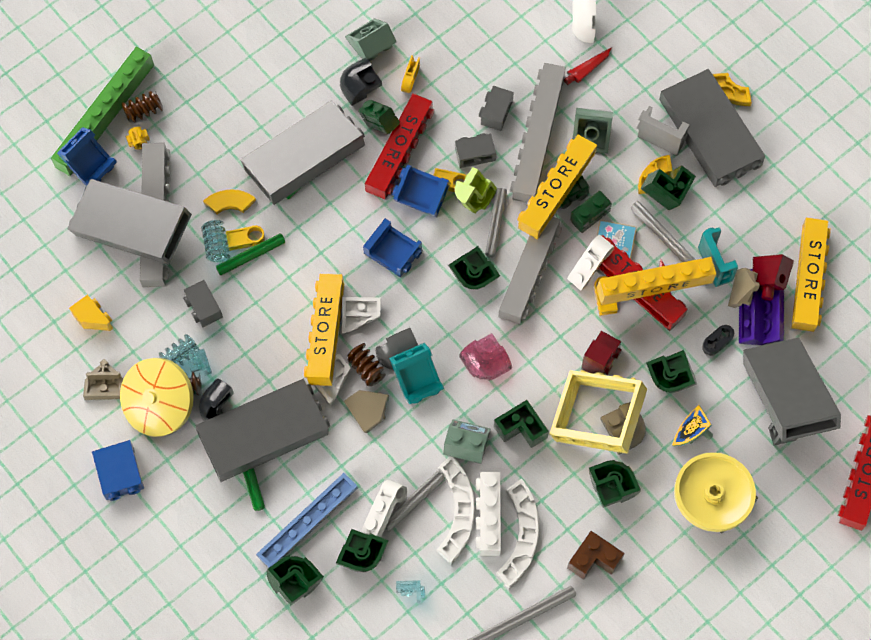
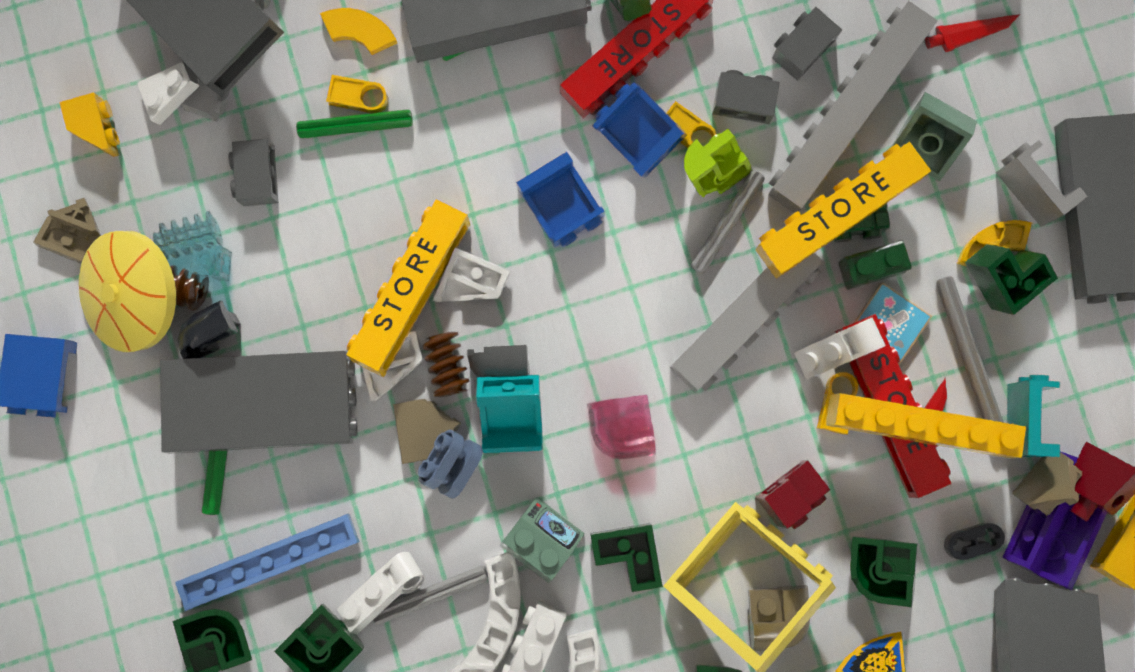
camera: 25 degrees right, 15 degrees up
clear light blue piece [201,220,230,262] -> none
dark green brick [448,246,500,289] -> none
none -> white wing [138,62,199,125]
none -> sand blue brick [418,430,483,499]

